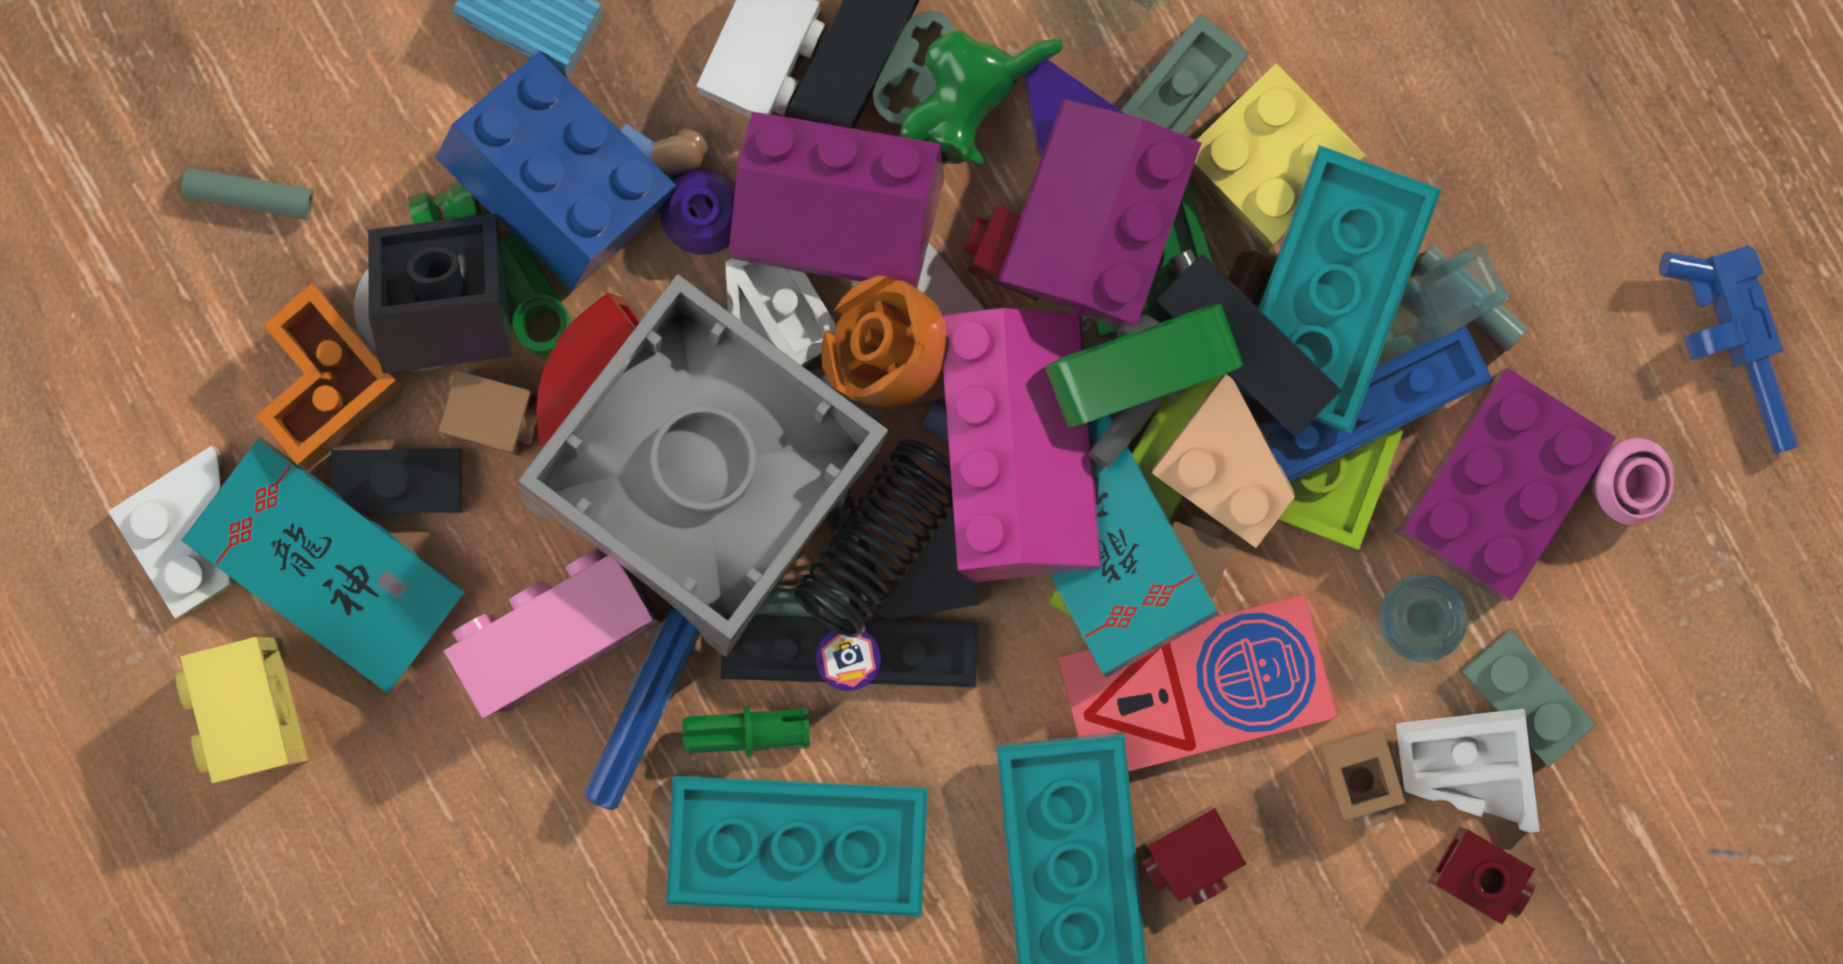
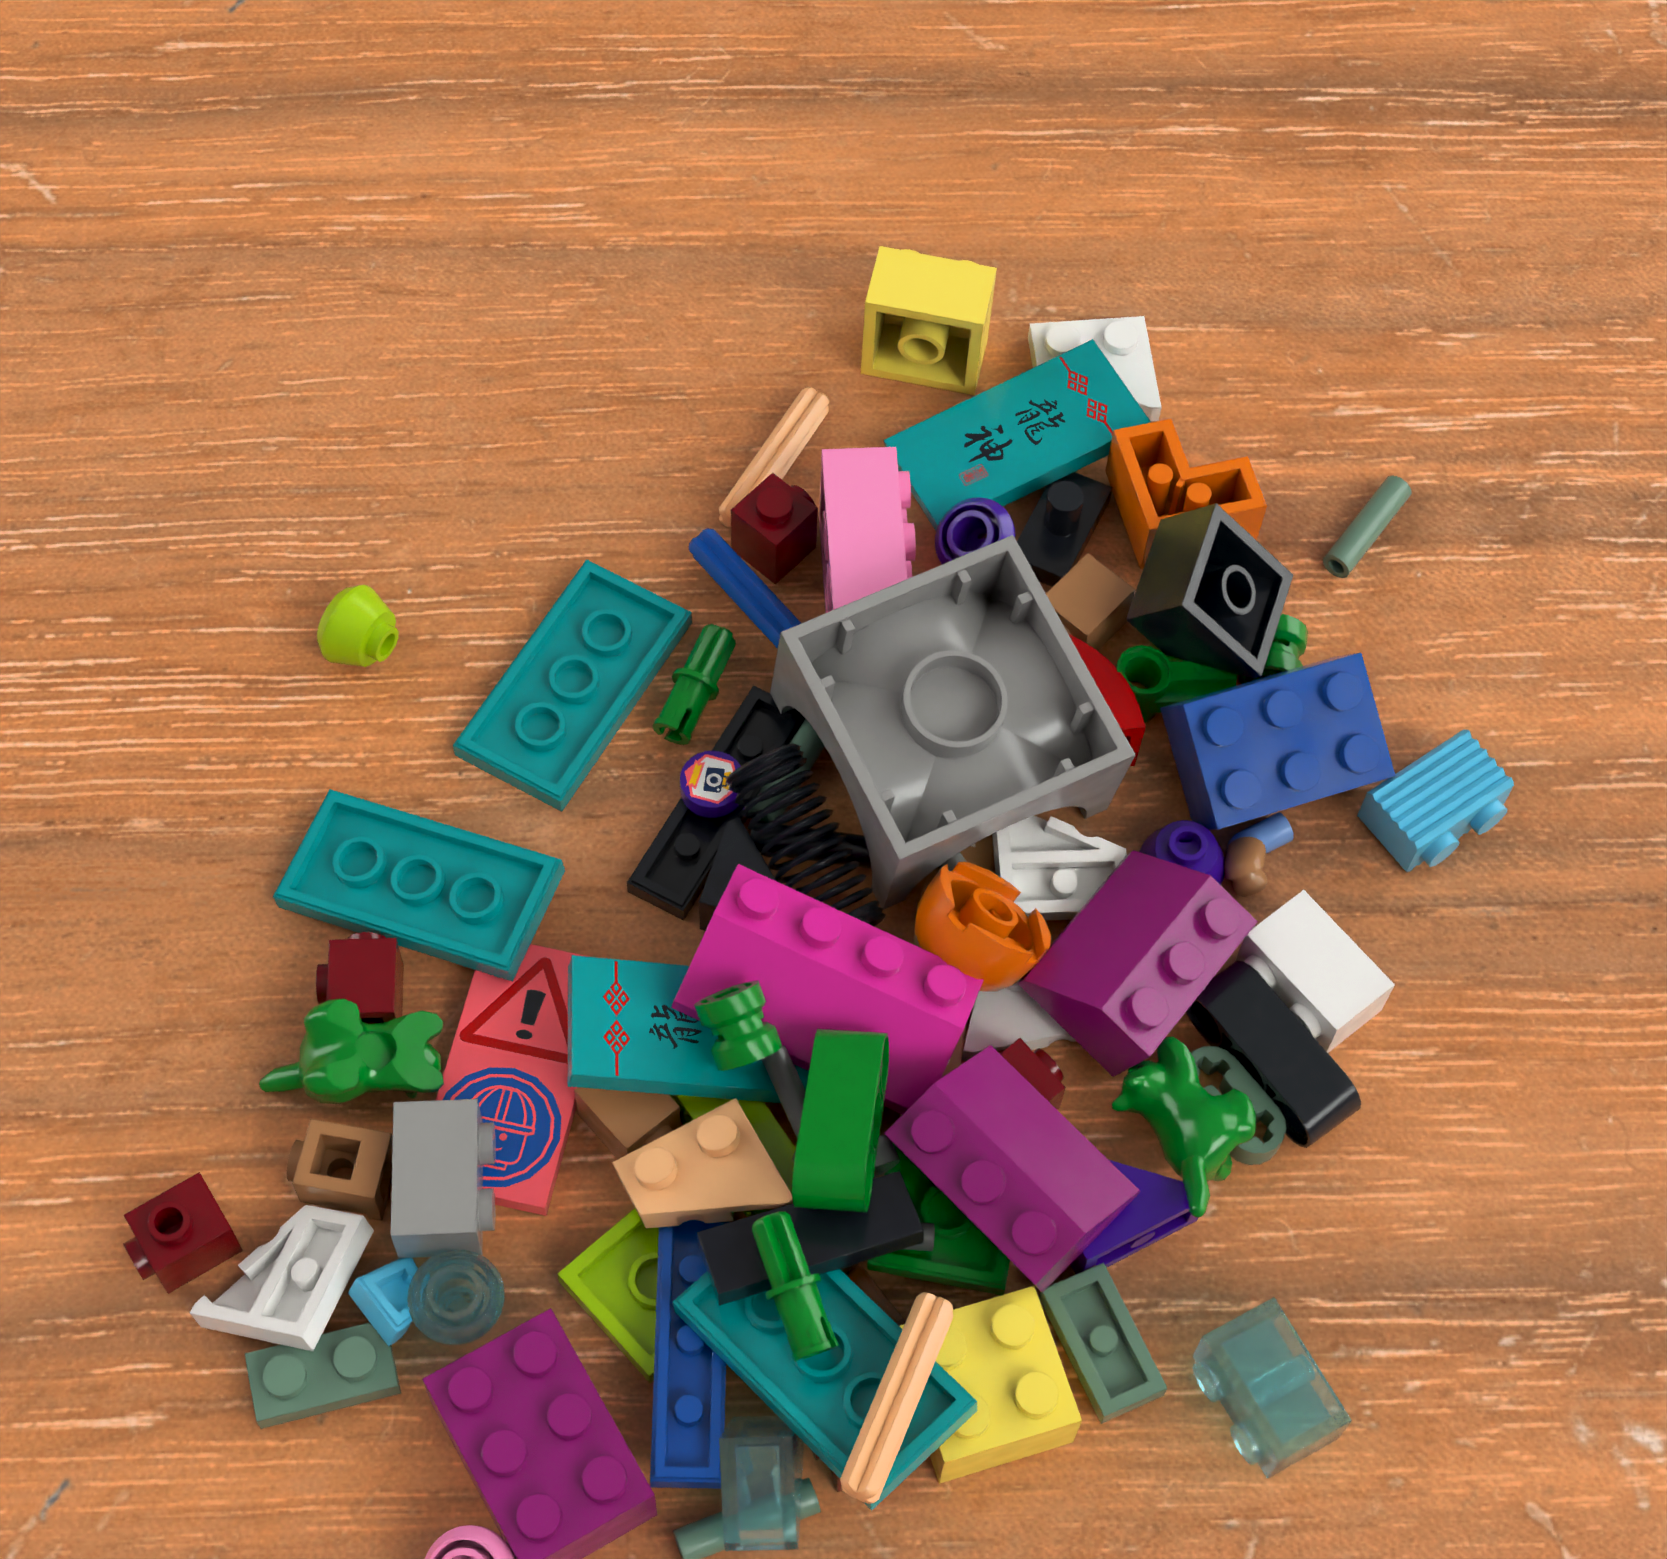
camera: 110 degrees right, 25 degrees down
none -> green animal [259,999,444,1104]
none -> medium azure tile [348,1258,421,1347]
none -> light grey brick [391,1099,496,1258]
none -> green wheel [694,980,782,1071]
none -> light nougat axle [719,387,829,528]
none -> dark red brick [731,473,818,585]
none -> green axle [752,1211,839,1362]
none -> light nougat axle [840,1292,953,1503]
none -> dark purple cone [935,497,1015,564]

